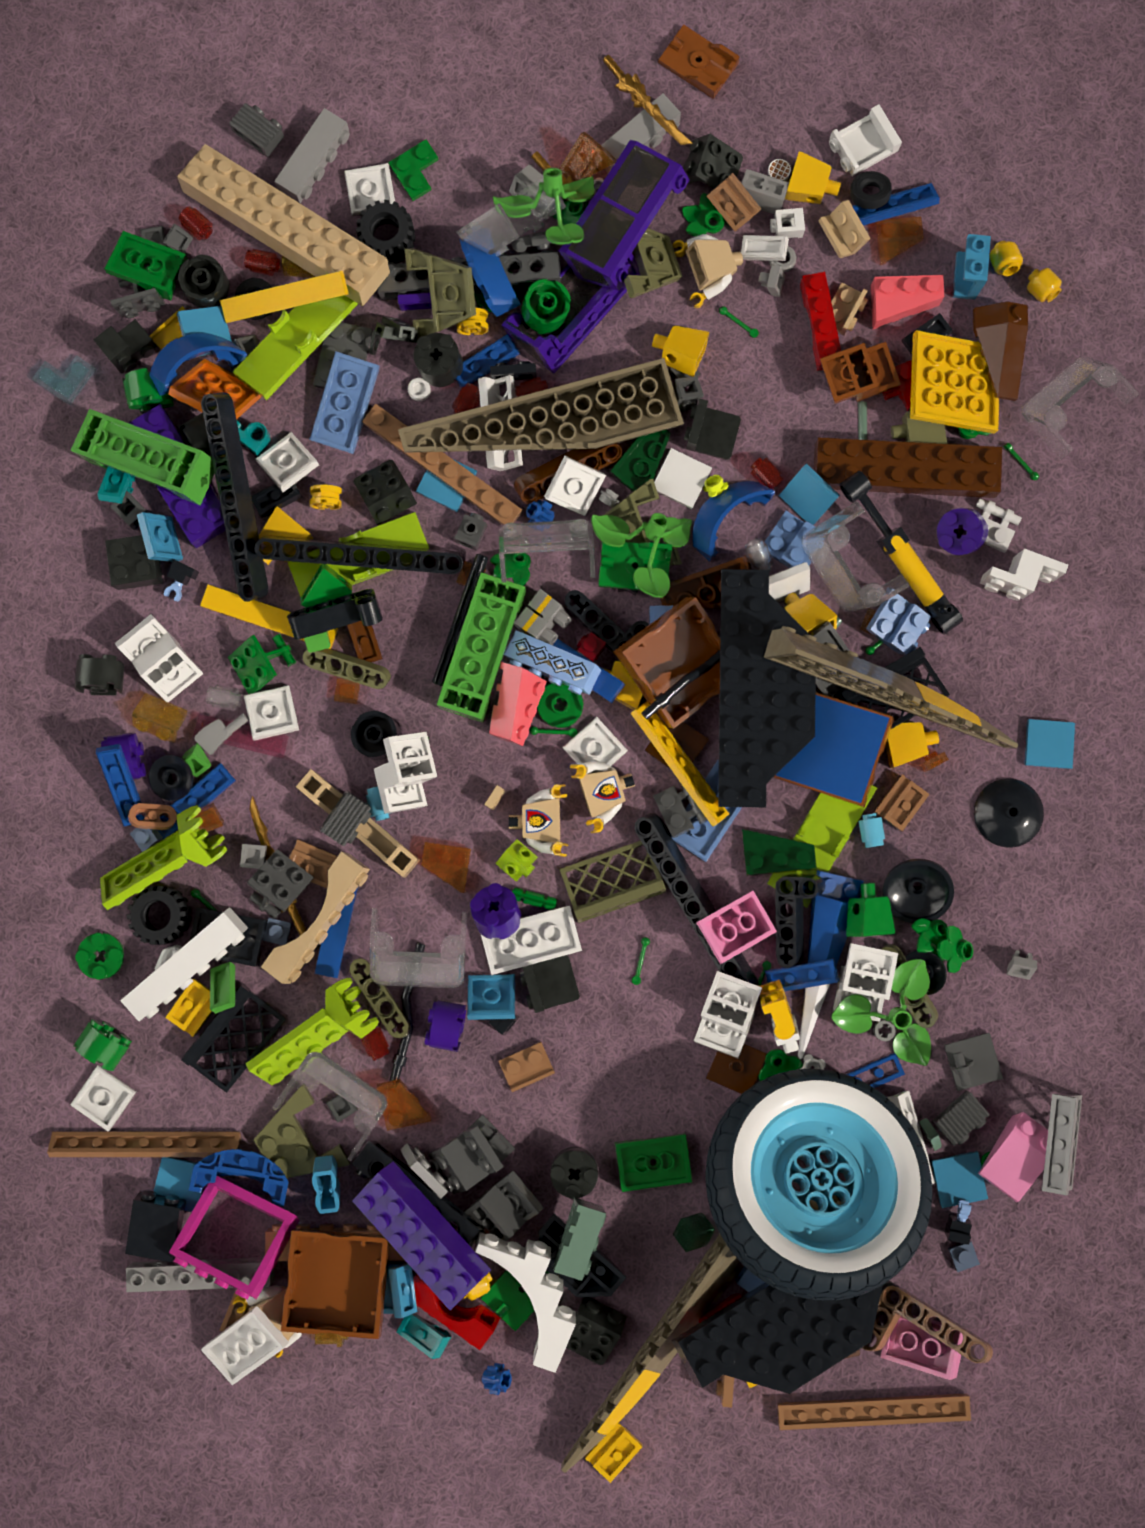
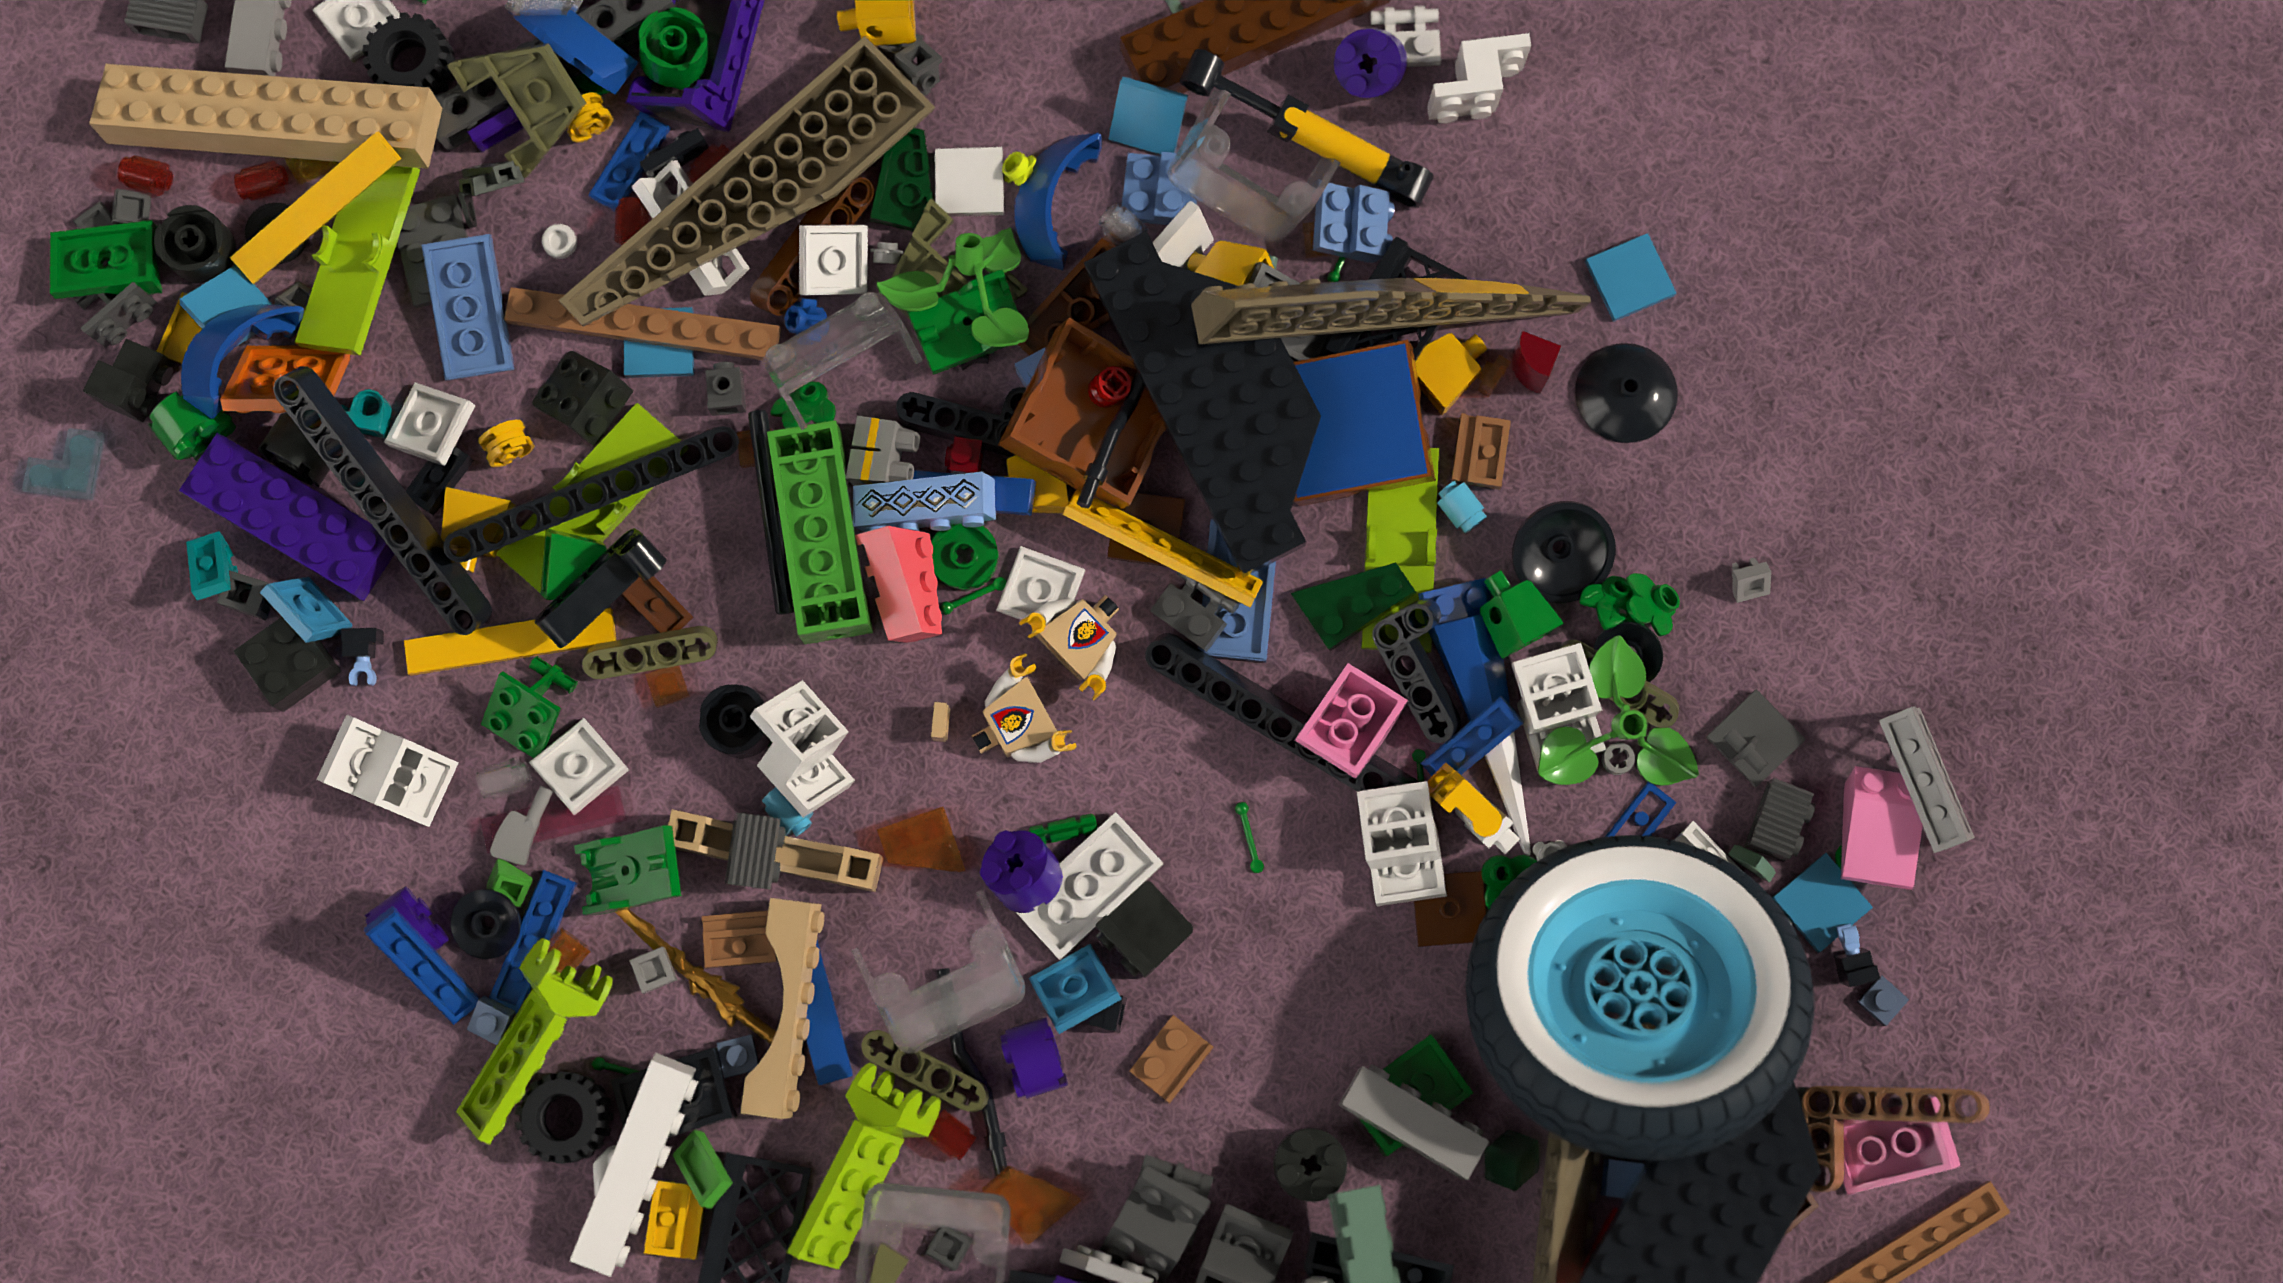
camera: 30 degrees left, 5 degrees down
bright green plate [70,409,215,505] -> none
pearl dark grey brick [75,654,125,696] -> none
green plate [75,933,124,980] -> none
nougat plate [128,803,177,830] -> none
clear yellow bracket [132,693,187,743] -> none
dark grey plate [247,849,314,919] -> none
bright green slope [304,631,330,653] -> none
pearl dark grey brick [413,333,463,387] -> none
lime brick [495,839,538,882] -> none
olive fence [560,841,666,923] -> none
pearl dark grey bracket [684,399,741,460] -> none
clear red brick [750,457,784,490] -> none
none -> green piece [574,825,681,915]
none -> red wheel [1088,366,1131,408]
none -> light grey brick [1338,1064,1489,1180]
none -> dark red brick [1512,331,1561,394]

